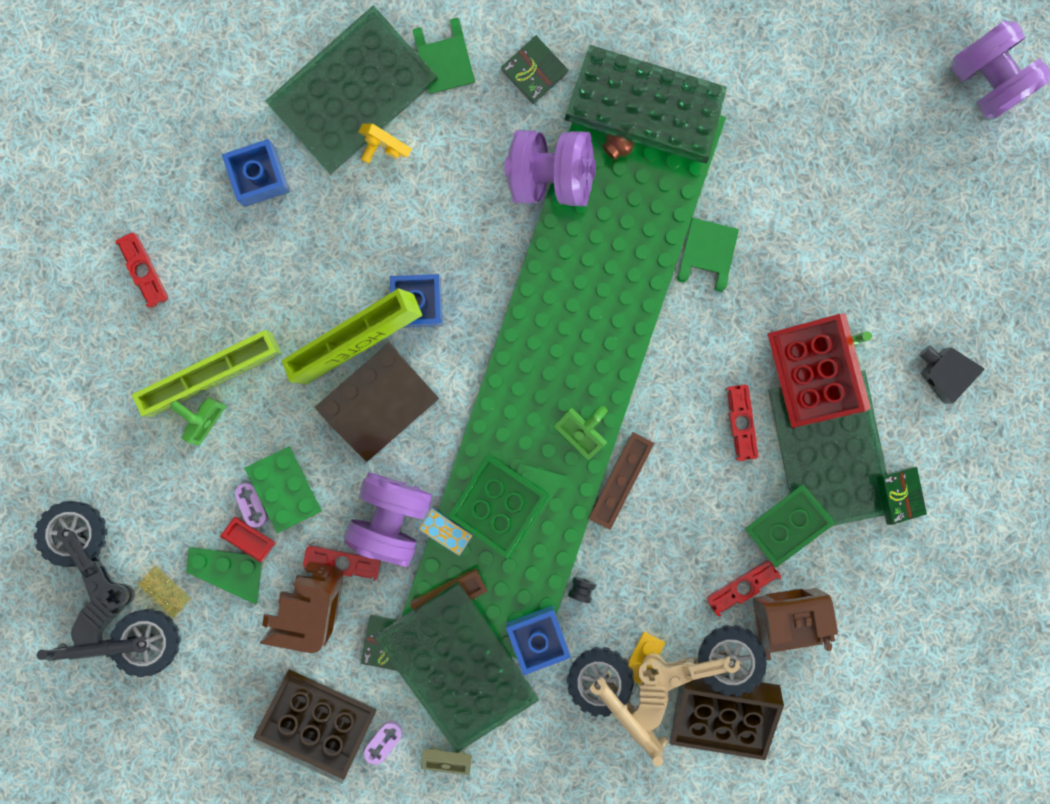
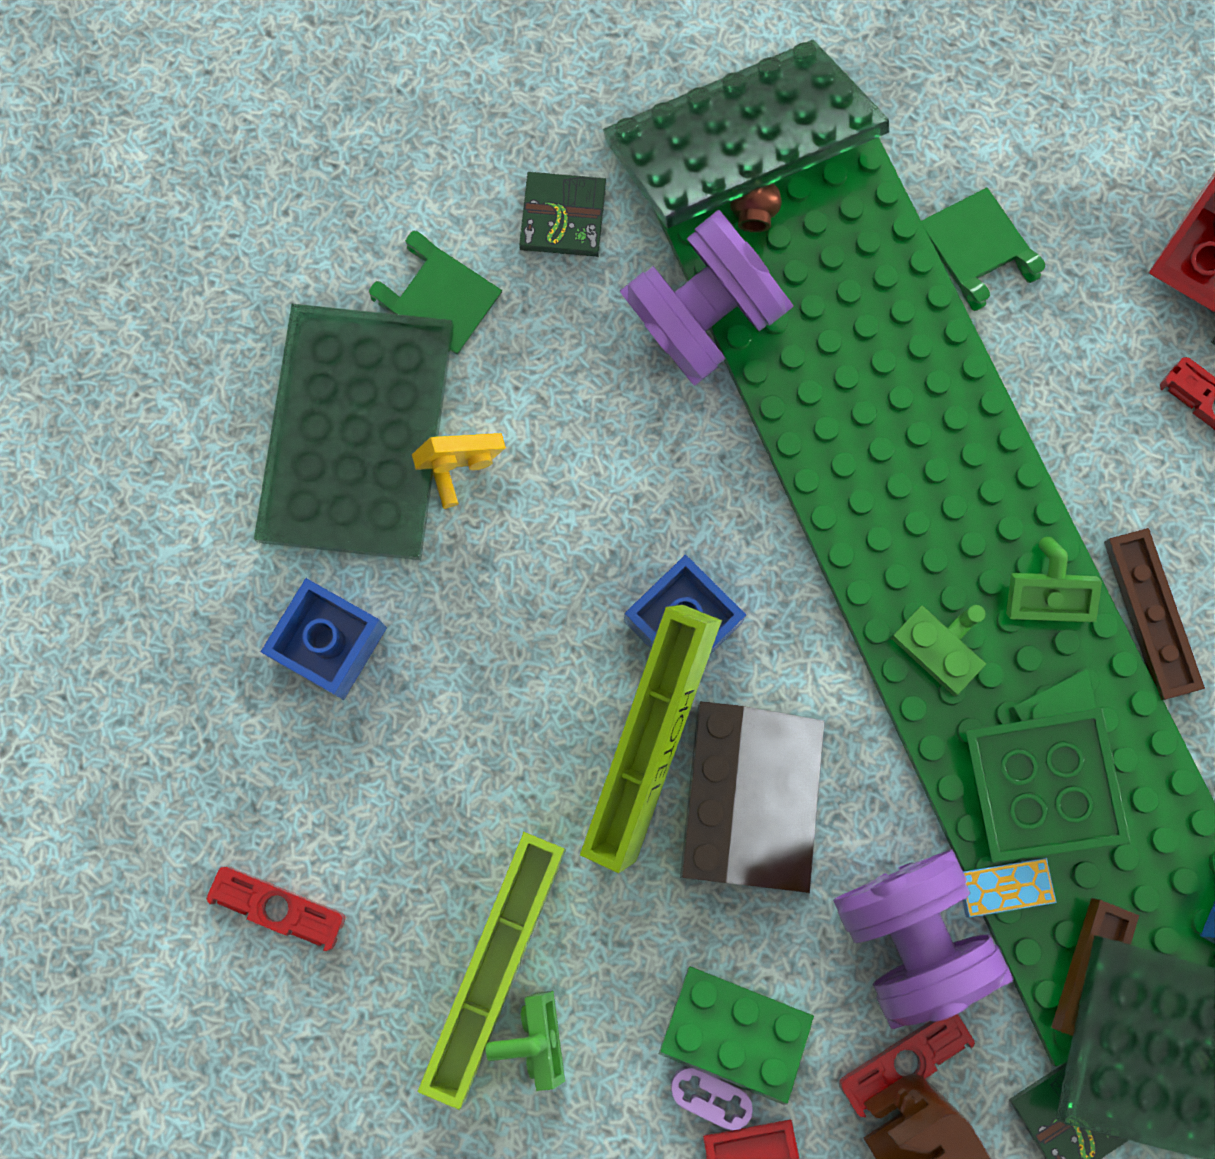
camera: 40 degrees left, 10 degrees down
none -> bright green plate [891,605,986,697]

